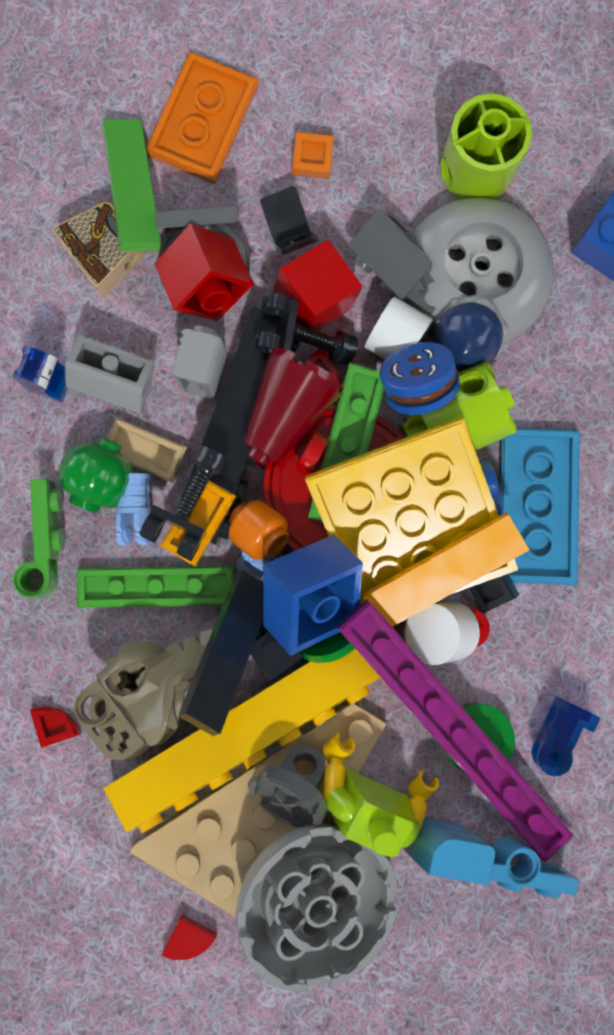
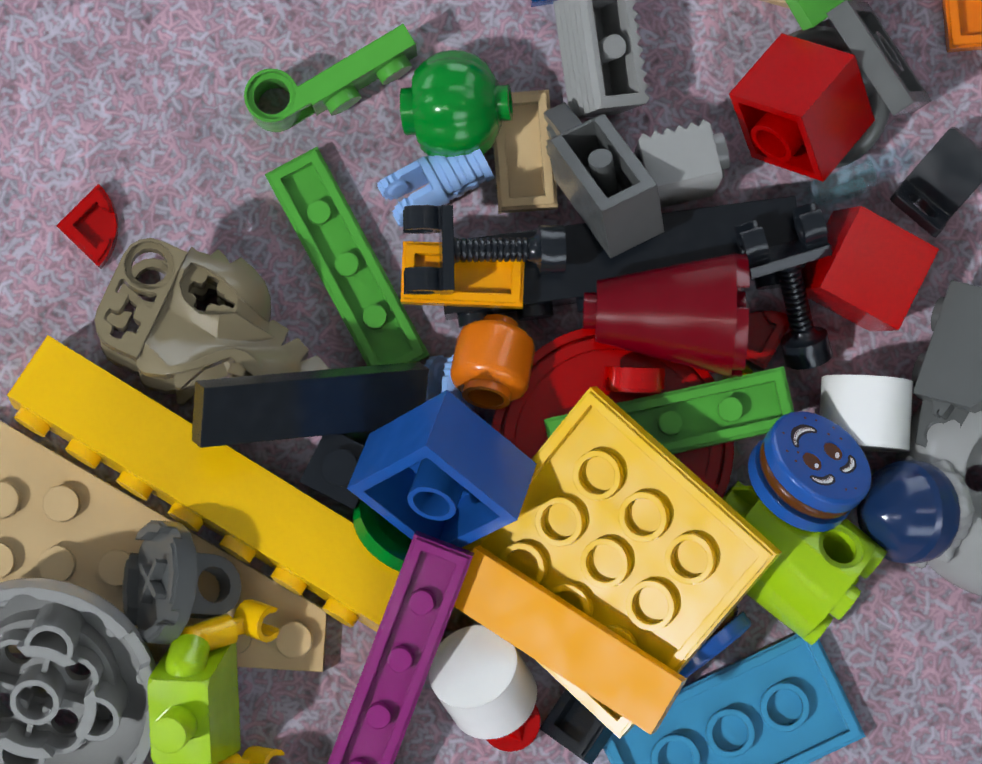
camera: 70 degrees right, 0 degrees up
none -> dark grey hinge [544,102,664,259]
none -> clear light blue tile [807,160,878,209]

